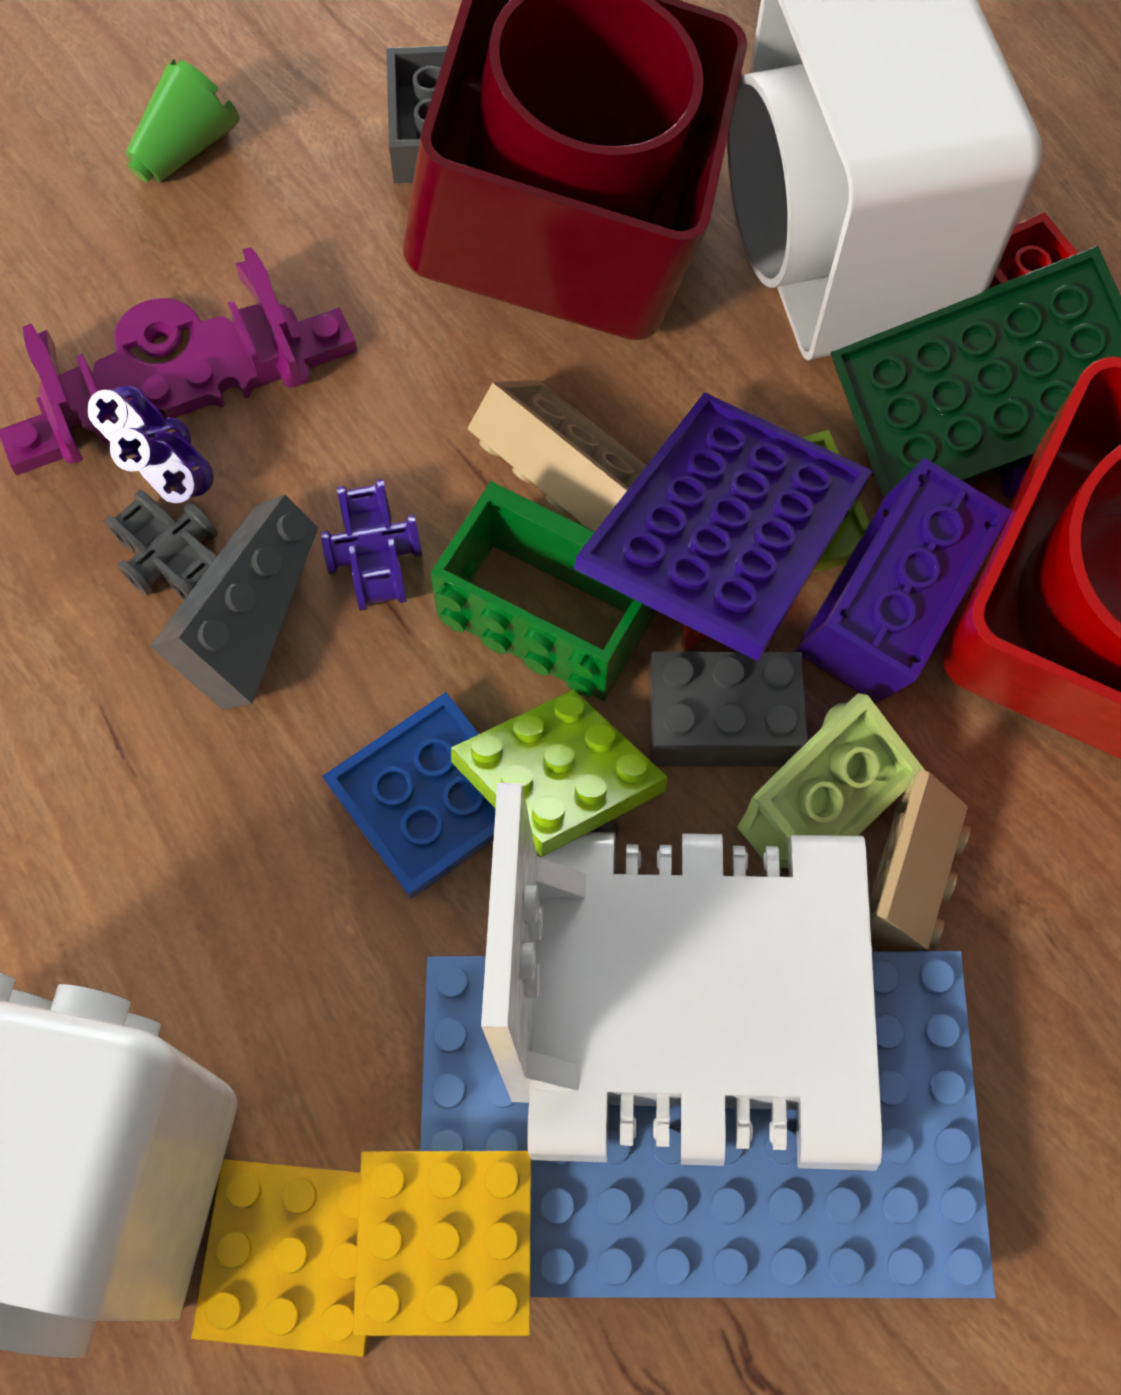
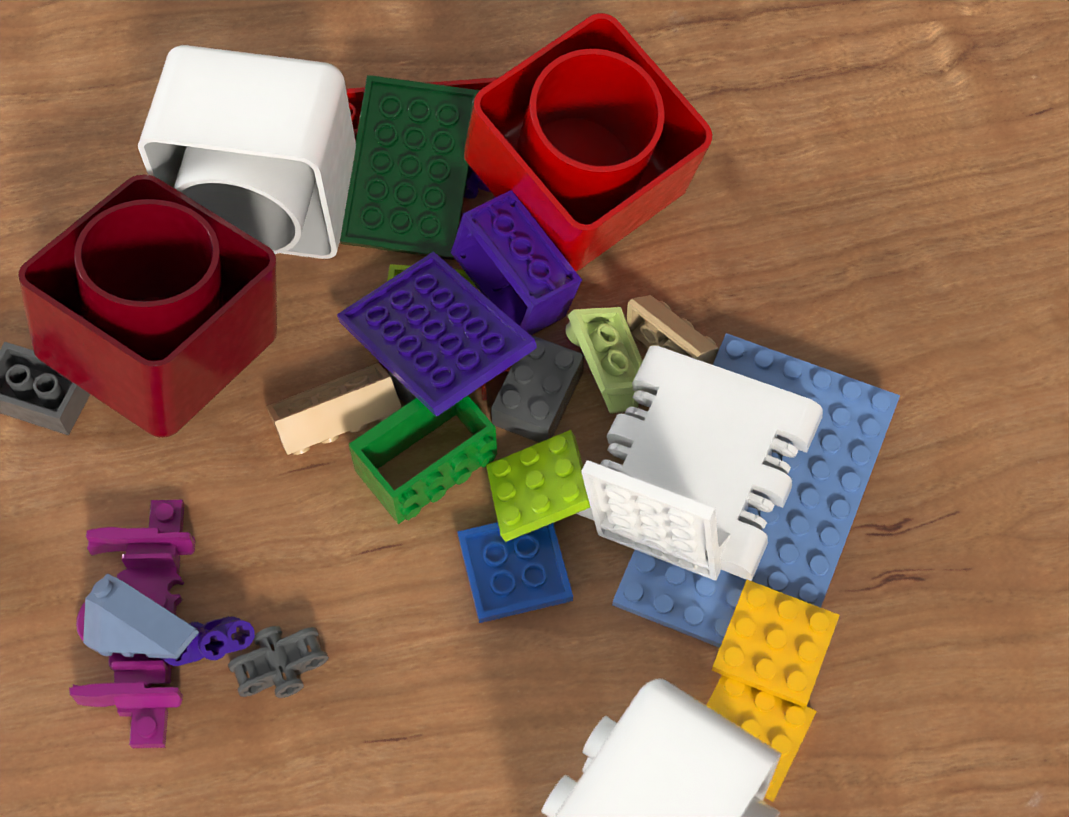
camera: 65 degrees left, 5 degrees down
dark grey wedge [150,494,318,710] -> none
dark purple axle [321,479,422,611] -> none
none -> sand blue wedge [83,573,199,659]

